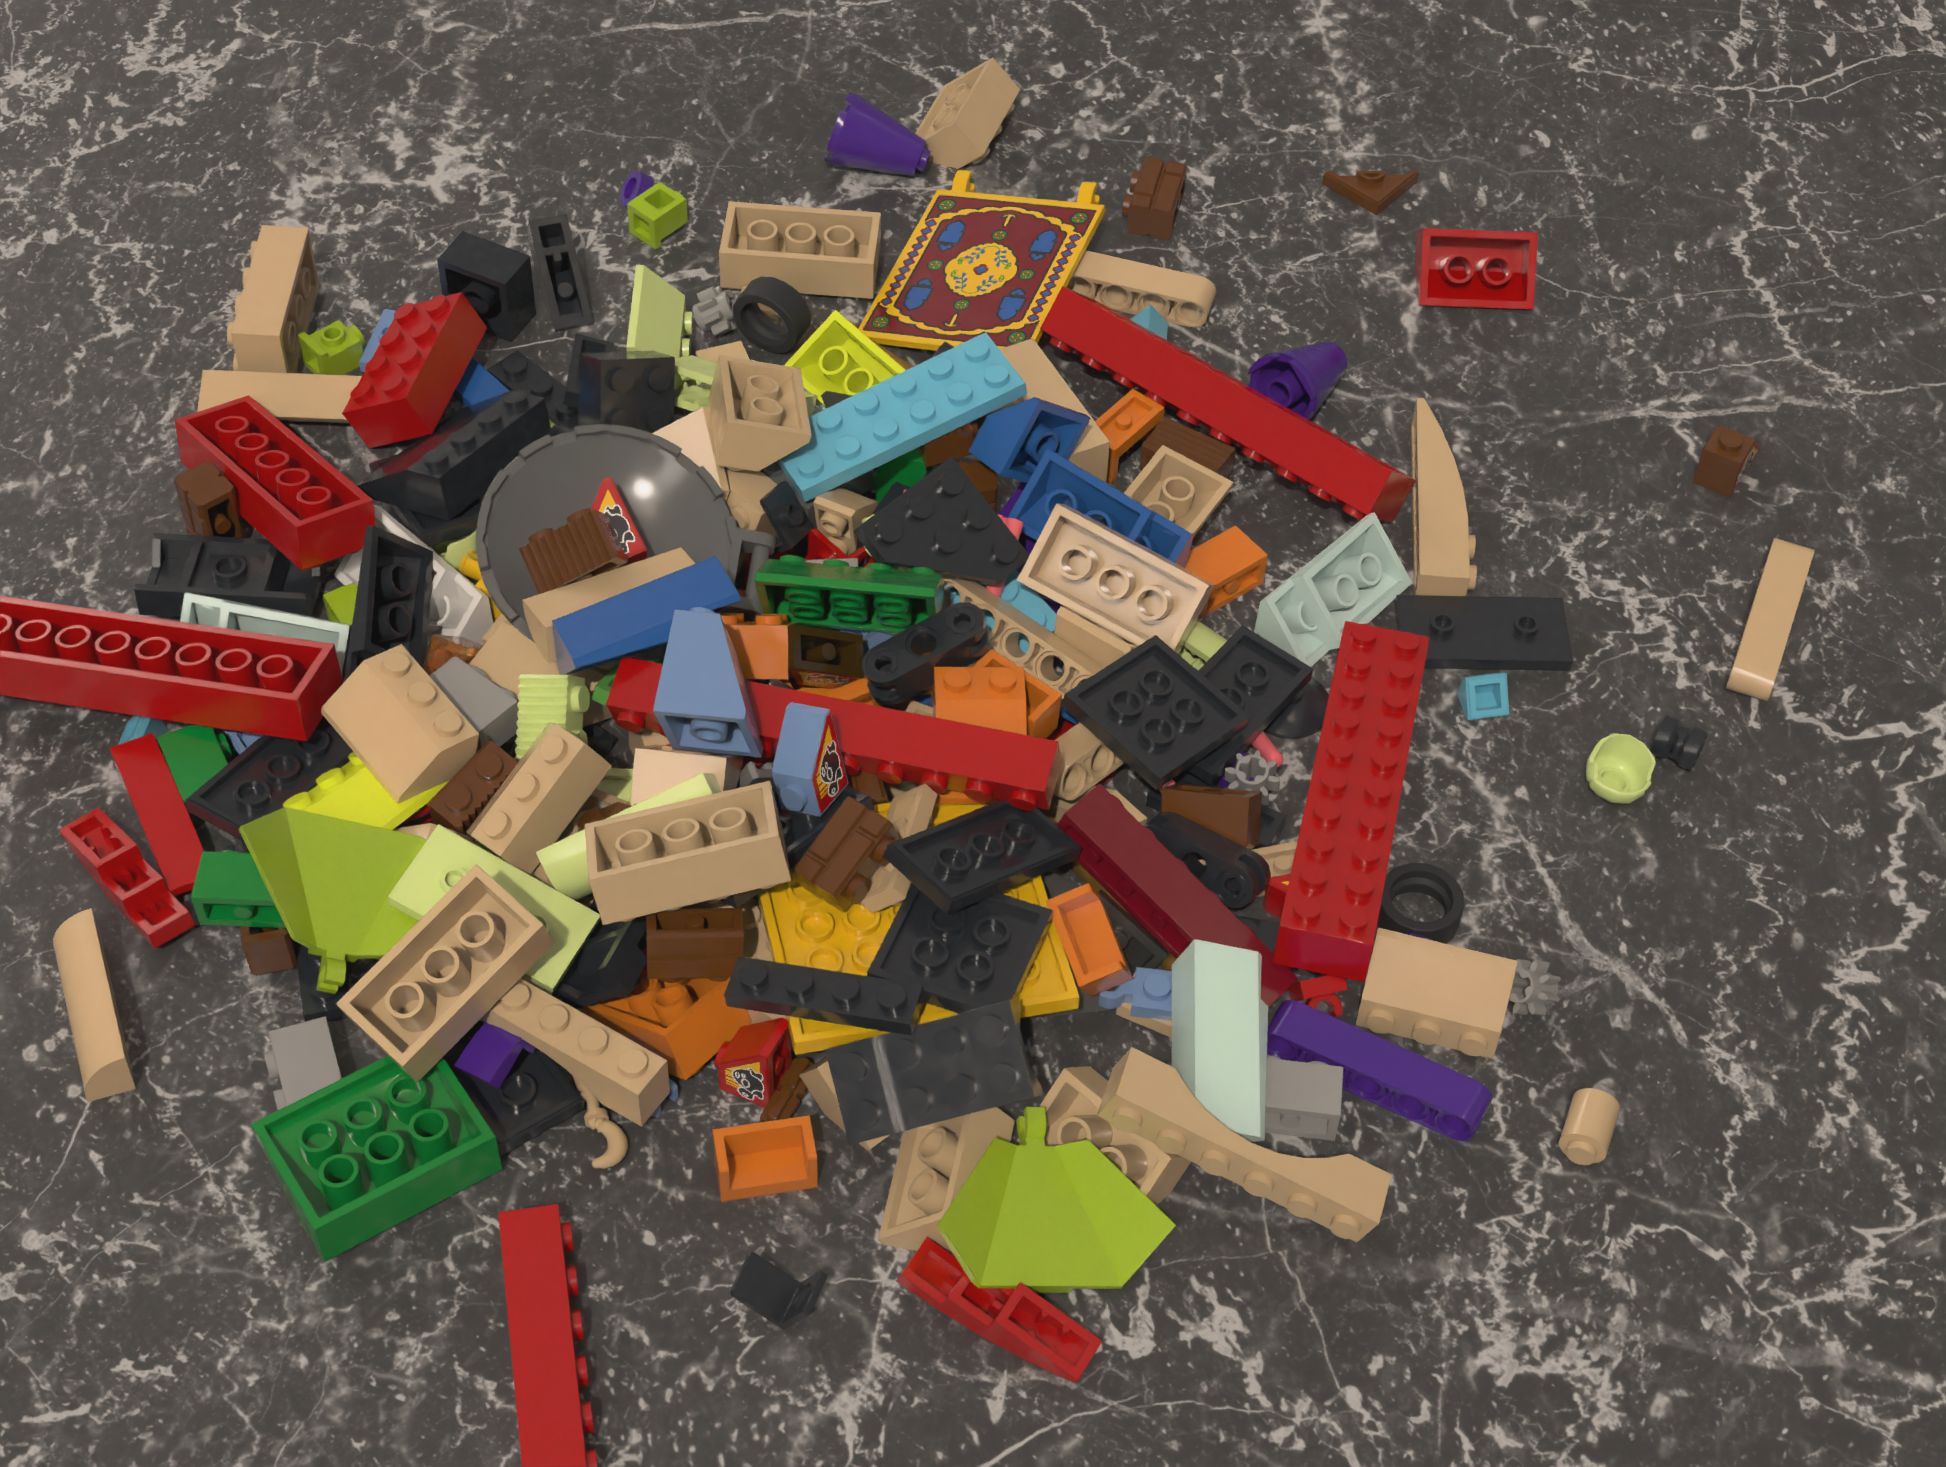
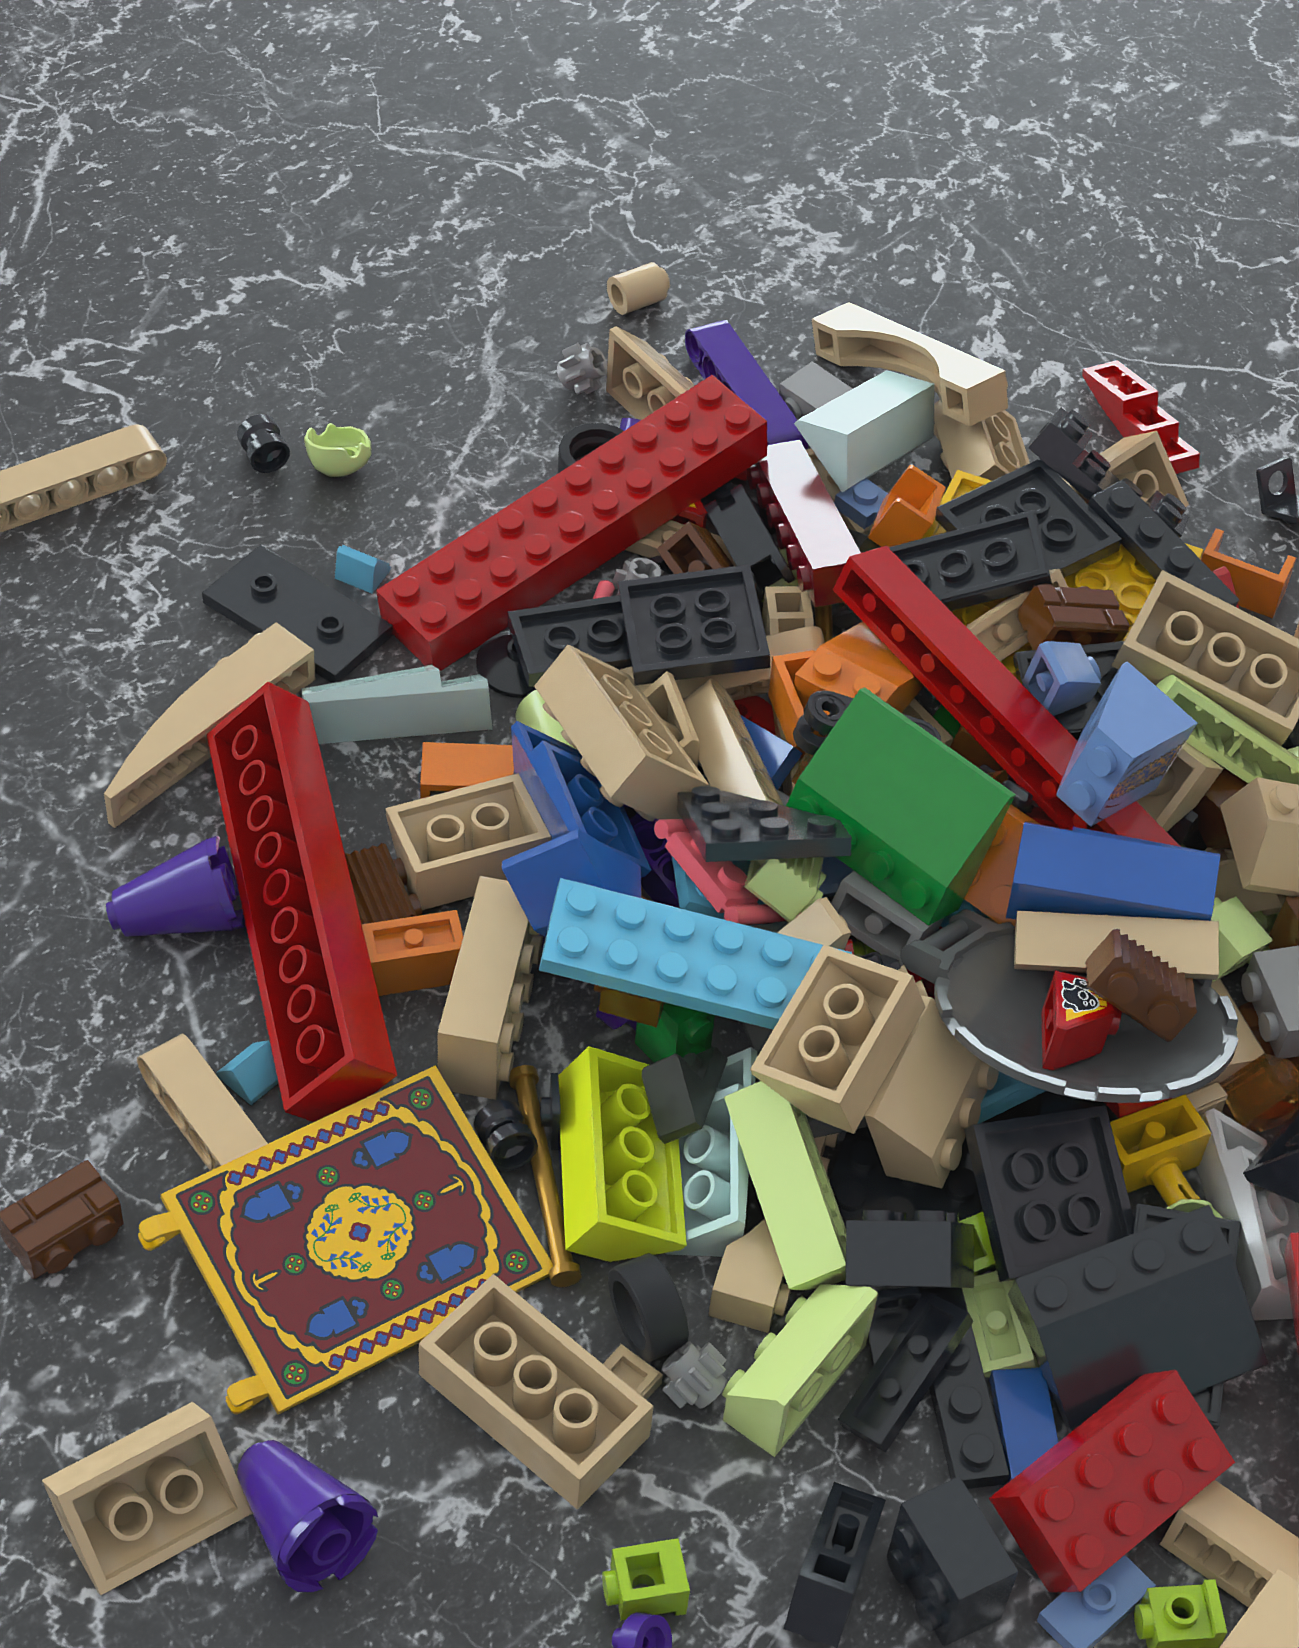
camera: 145 degrees left, 0 degrees up
lime panel [936,1107,1176,1293] -> none

